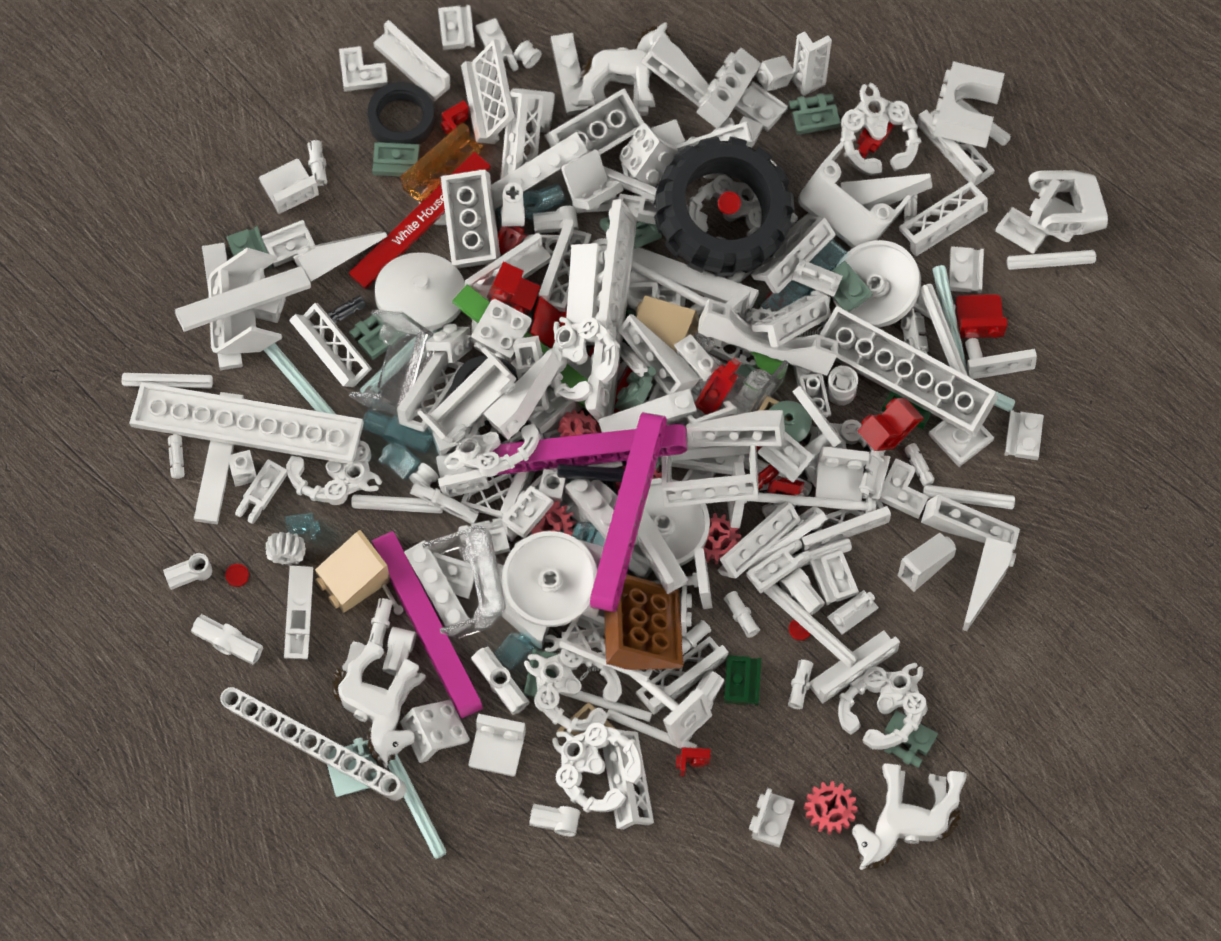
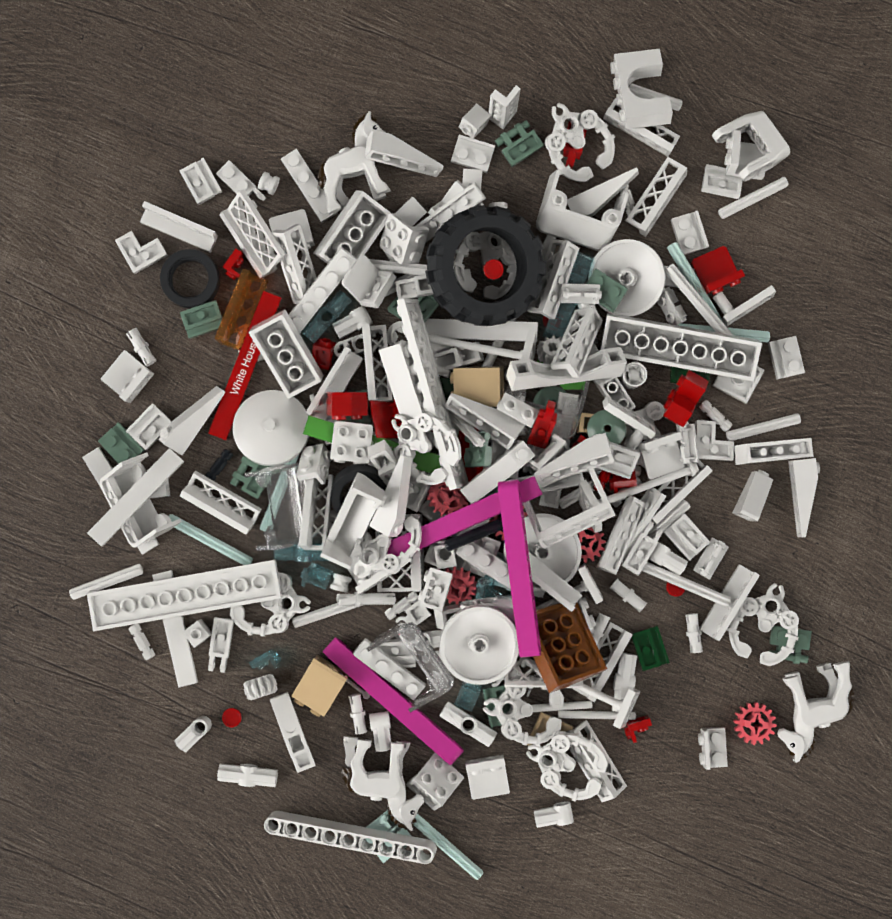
camera: 20 degrees left, 20 degrees up
white piece [501,183,525,226] -> none
white brick [696,48,761,128] -> none

